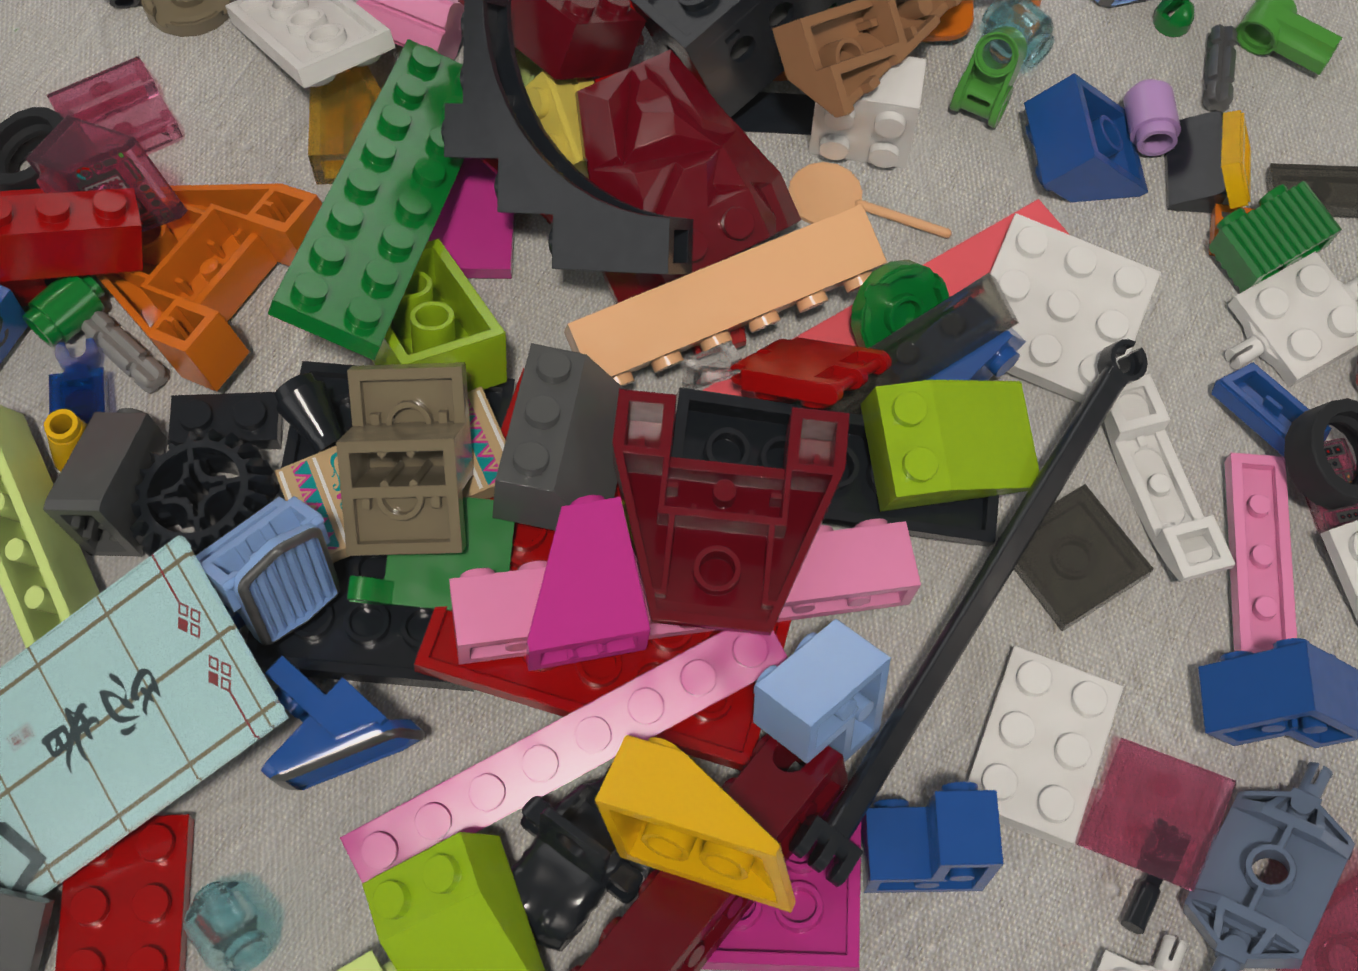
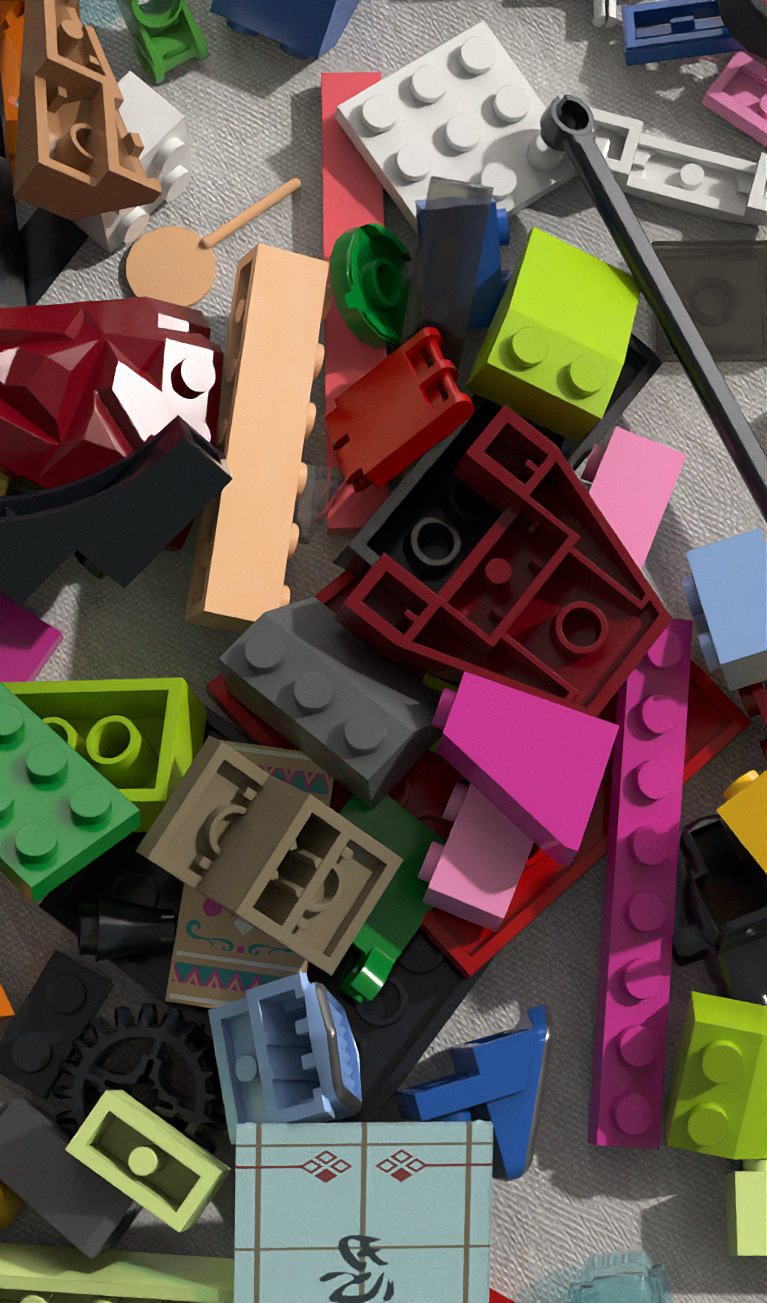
camera: 60 degrees left, 10 degrees up
none -> yellowish green brick [65,1090,232,1233]

